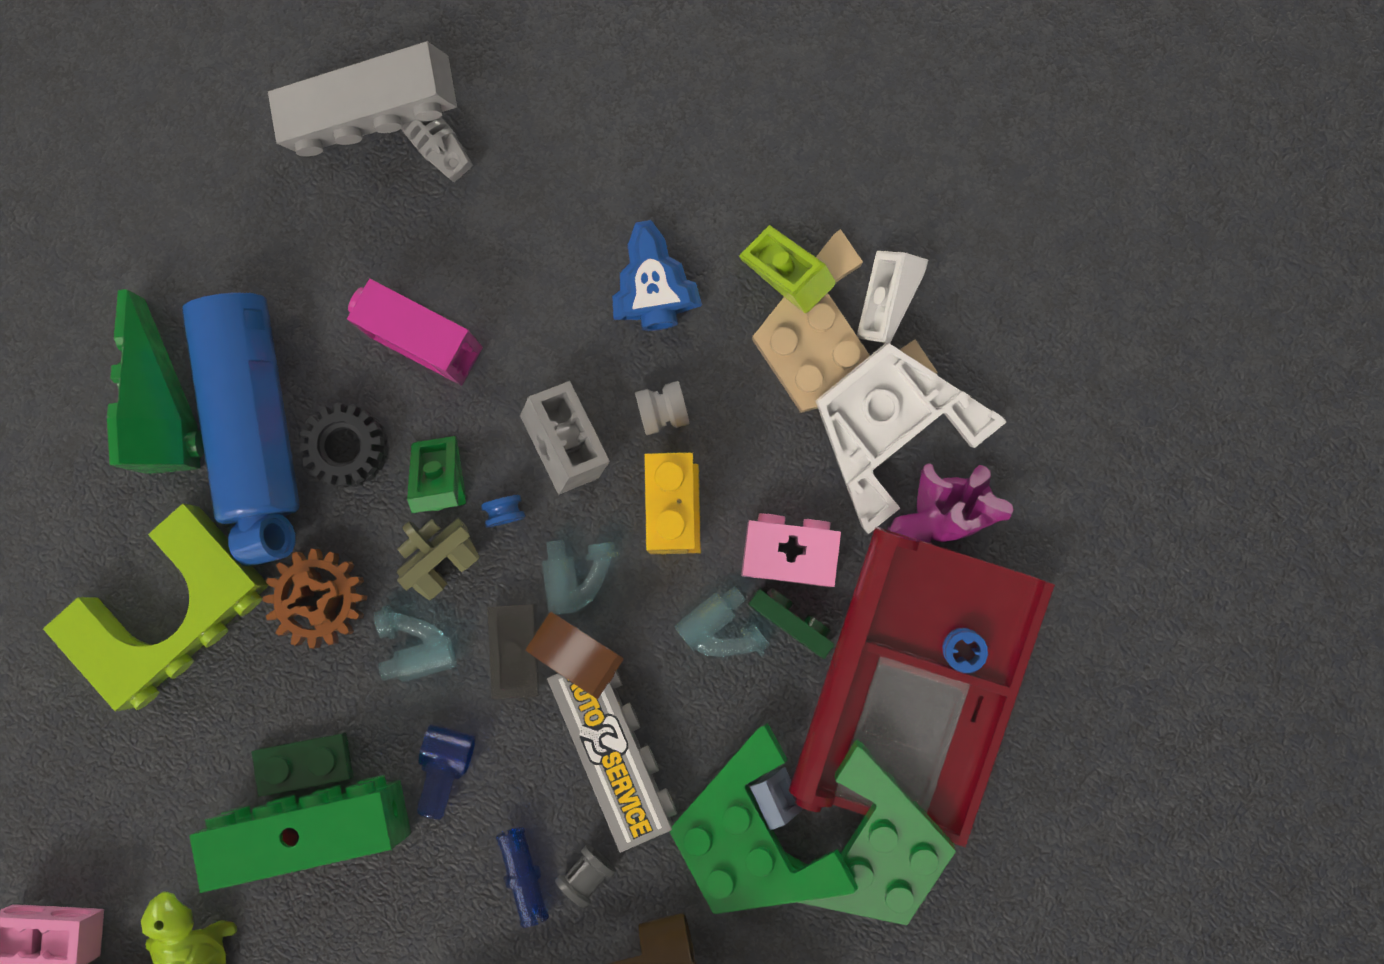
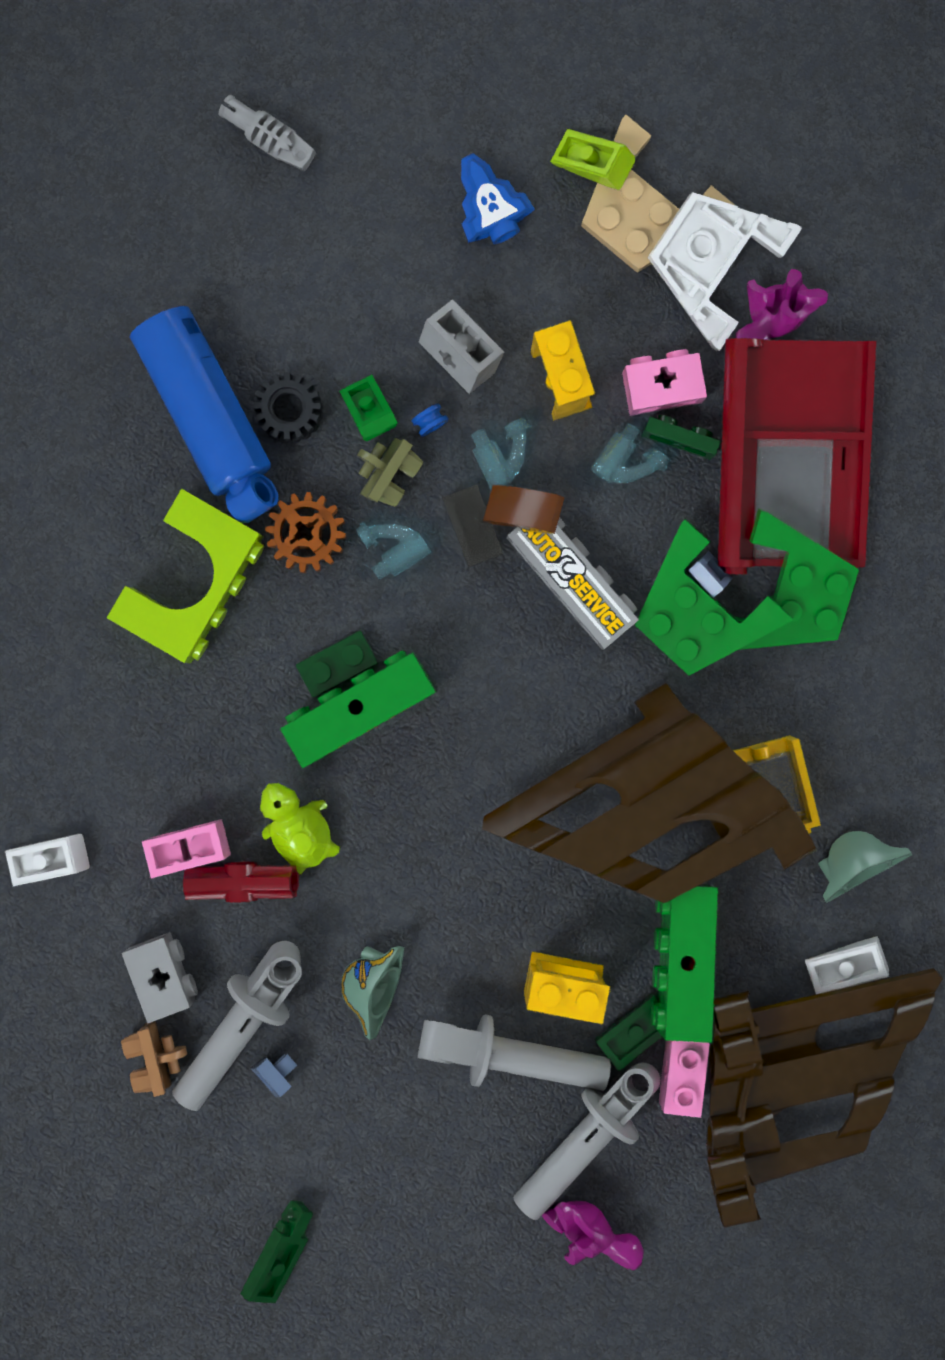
camera: 20 degrees left, 5 degrees up
green wedge [107,289,204,474] -> none
light grey brick [268,41,457,156] -> none
dark pink window [347,278,483,386] -> none
clear blue axle [417,724,476,819] -> none
clear blue pin [495,827,549,928] -> none
dark grey bush [555,844,616,908] -> none
light grey wheel [635,381,690,436] -> none
white slope [857,251,928,343] -> none
blue bush [942,628,988,673] -> none

